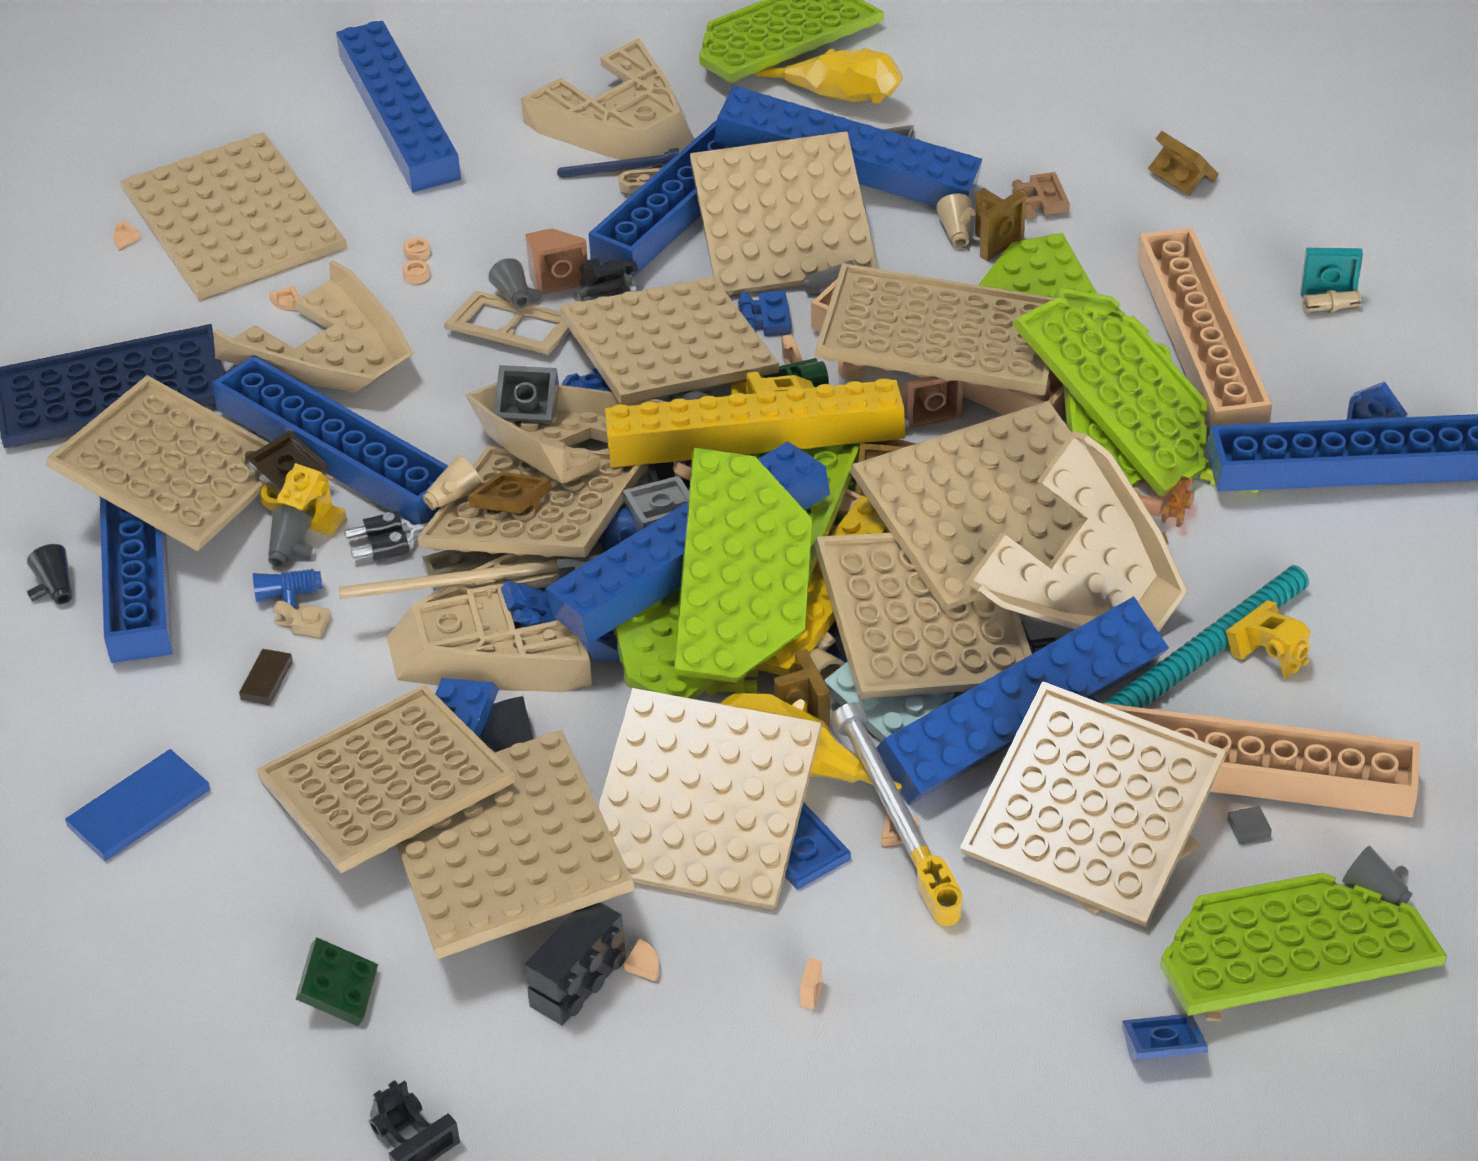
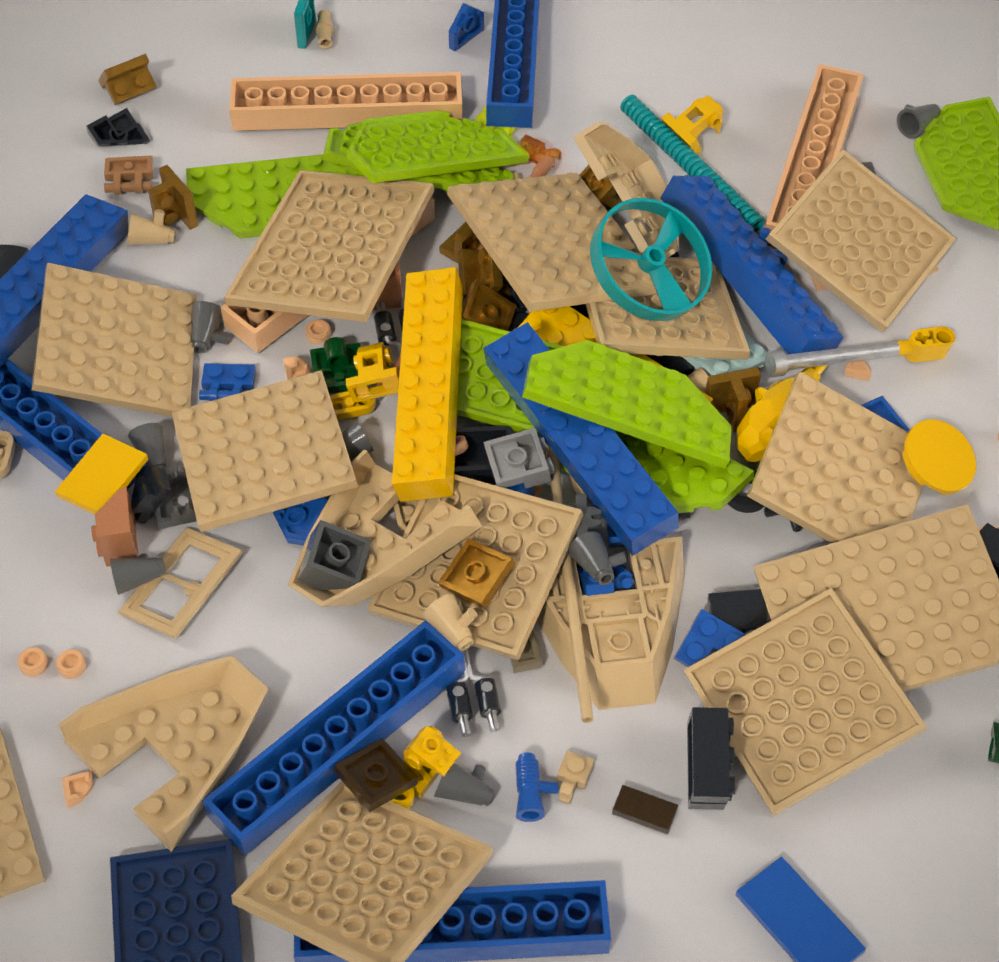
camera: 85 degrees left, 10 degrees up
none -> yellow tile [55,434,148,515]
none -> black slope [86,108,150,147]
none -> dark grey piece [128,423,166,469]
none -> dark grey piece [569,531,627,586]
none -> teal piece [590,198,712,321]
none -> black piece [687,707,735,810]
none -> yellow tile [902,419,976,495]

